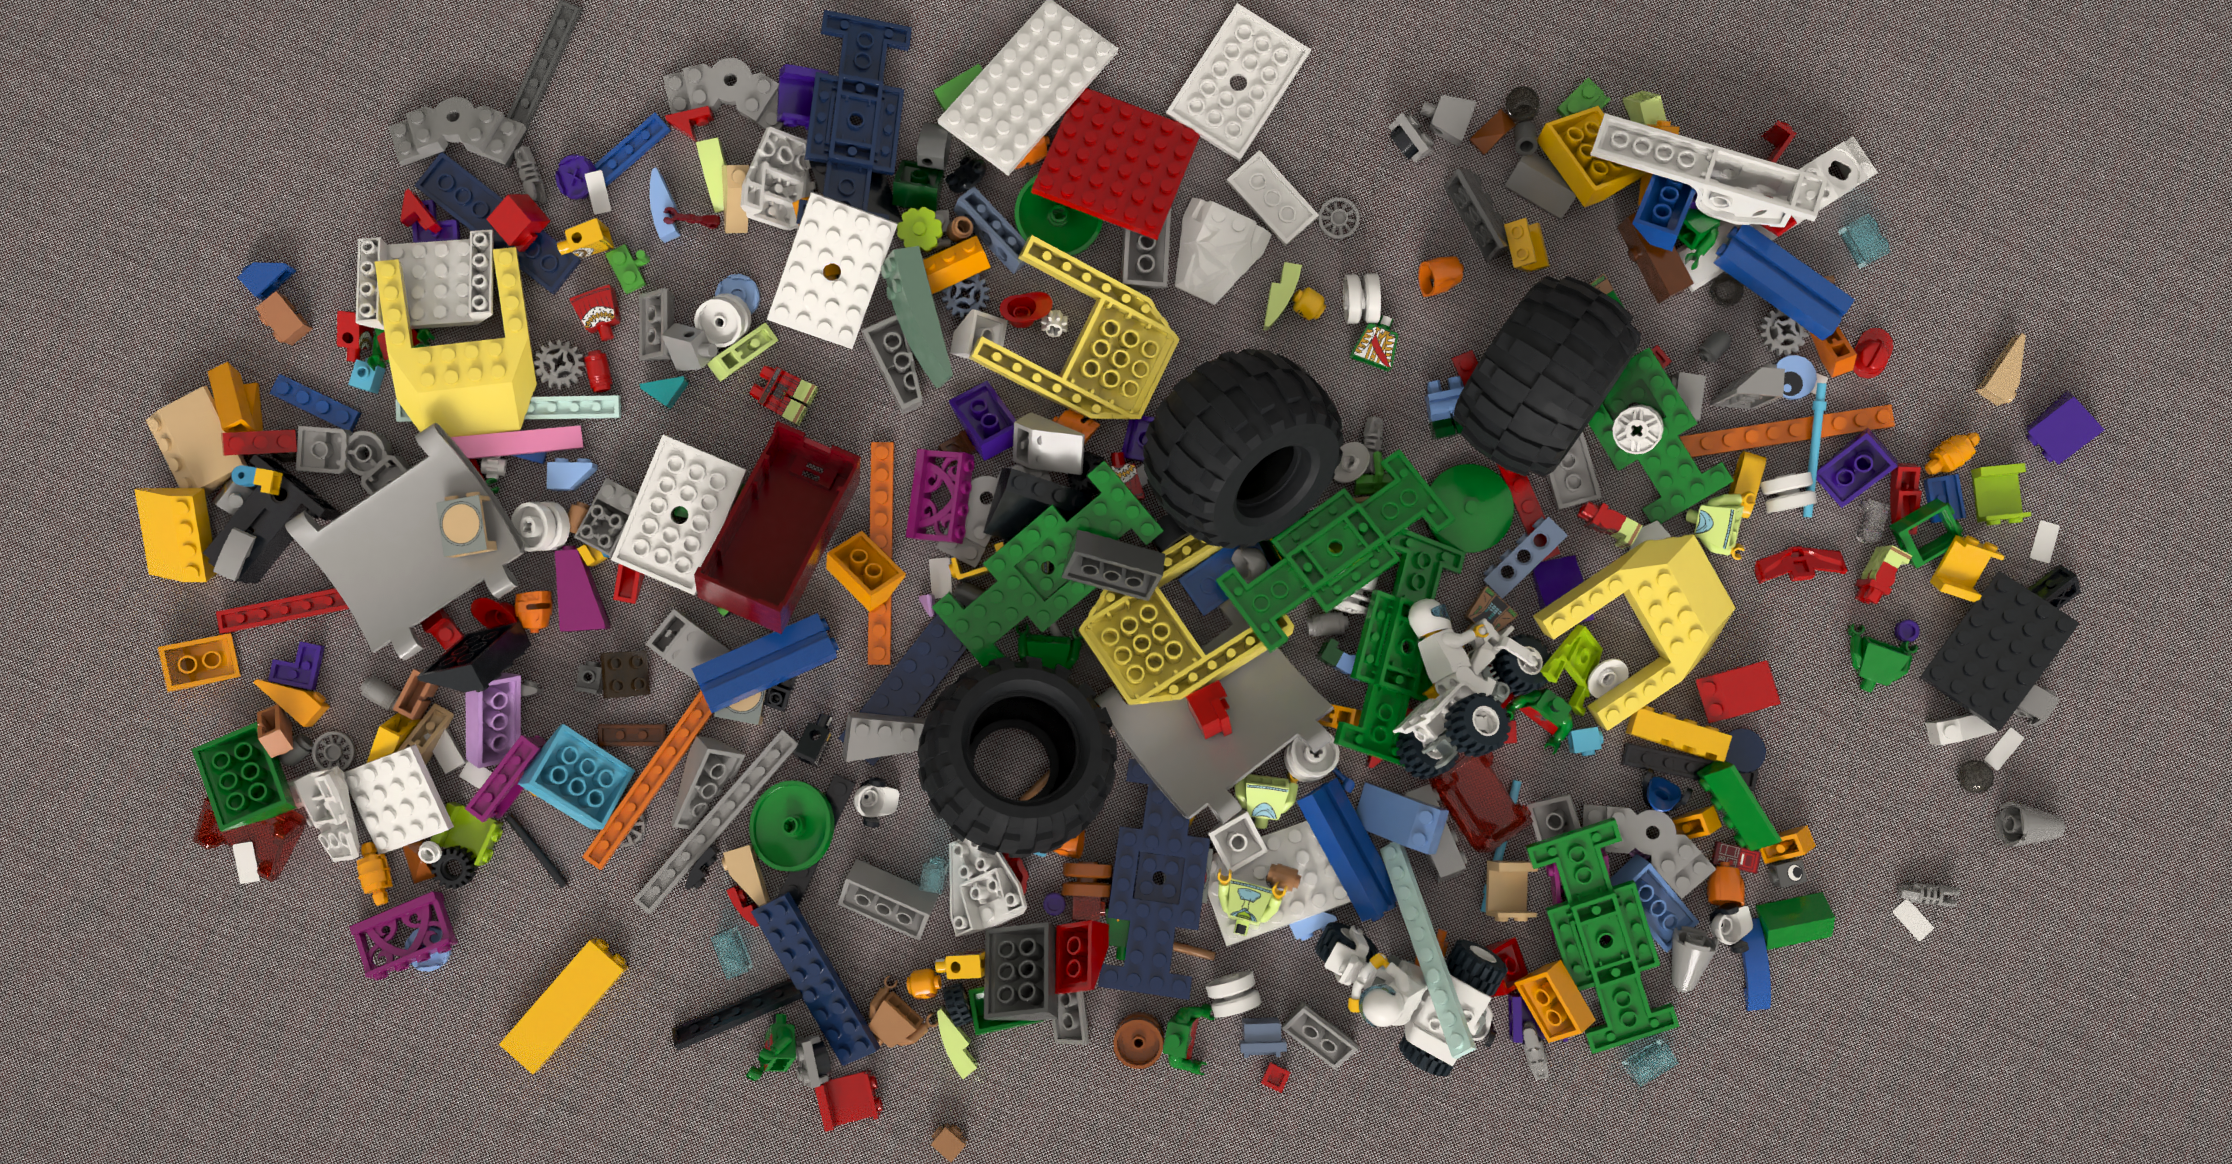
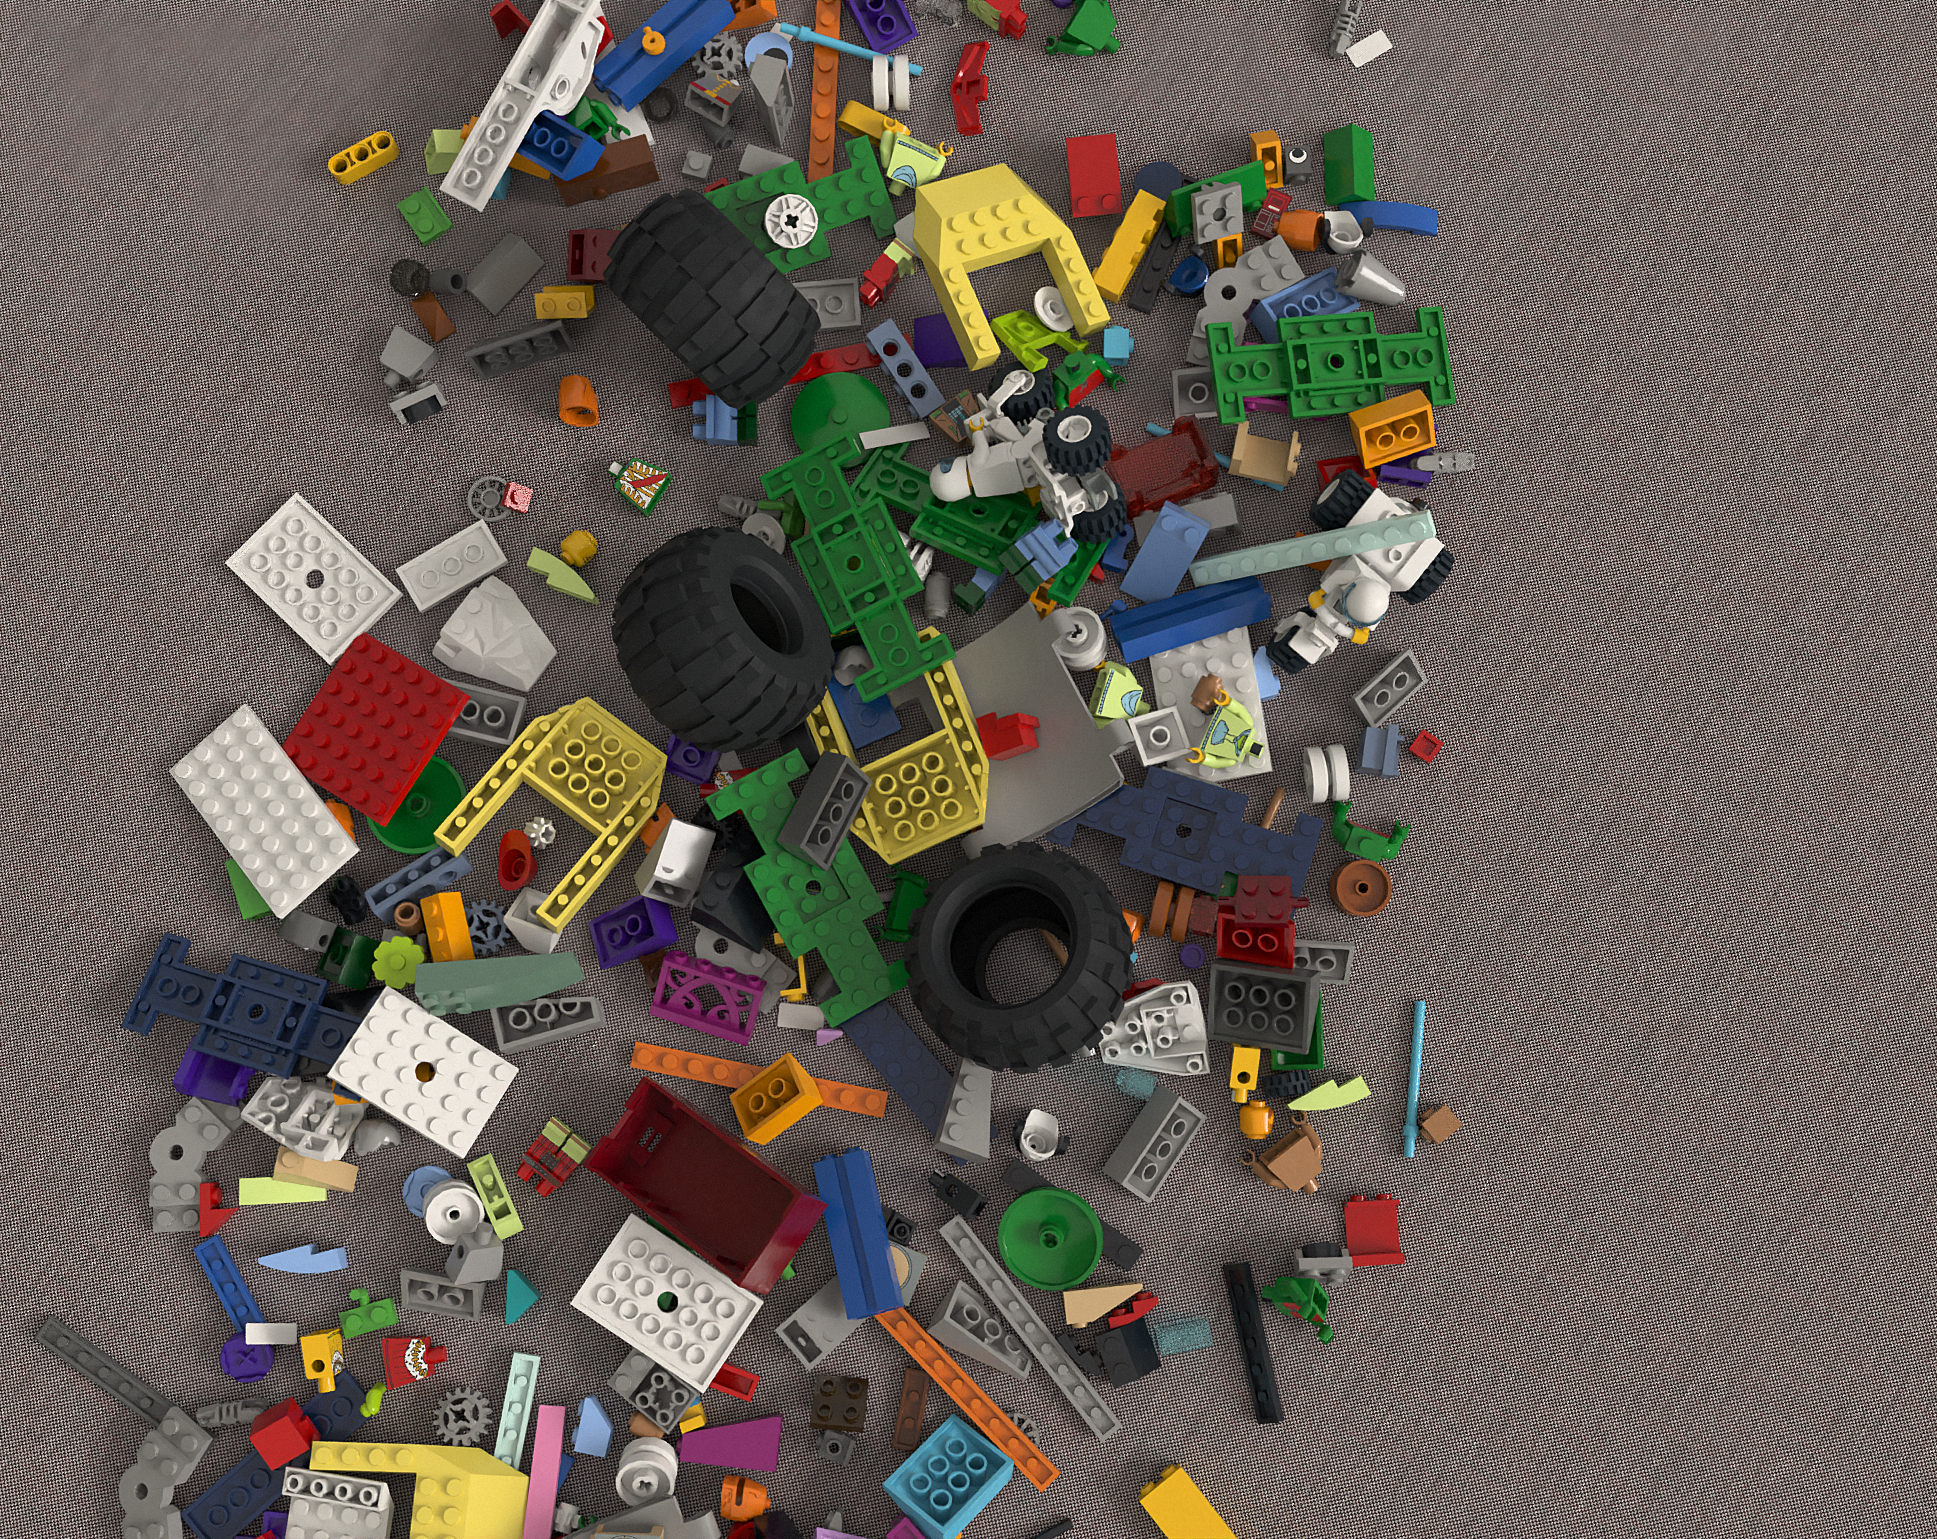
camera: 75 degrees left, 5 degrees down
red head [584,350,613,393] -> none
dark red piece [663,207,720,229] -> none
dark blue plate [751,892,880,1066] -> none
white wheel [1343,273,1381,324] -> none
yellow slope [1537,106,1647,208] -> none
clear light blue brick [1621,1039,1679,1087] -> none
none -> yellow beam [328,131,399,185]
none -> light grey hair [354,1118,401,1156]
none -> lime arm [360,1382,386,1417]
none -> plate [500,481,533,514]
none -> dark red slope [567,229,622,284]
none -> light orange piece [642,26,665,55]
none -> light grey plate [682,150,713,182]
none -> light grey torso [684,74,743,127]
none -> white sticker [859,421,930,449]
none -> medium blue hips [998,518,1079,595]
none -> black slope [1094,1316,1161,1388]
none -> blue leg [1101,523,1134,576]
none -> light grey piece [1191,181,1244,244]
none -> dark red plate [1218,875,1309,928]
none -> medium azure bar [1402,1001,1426,1158]

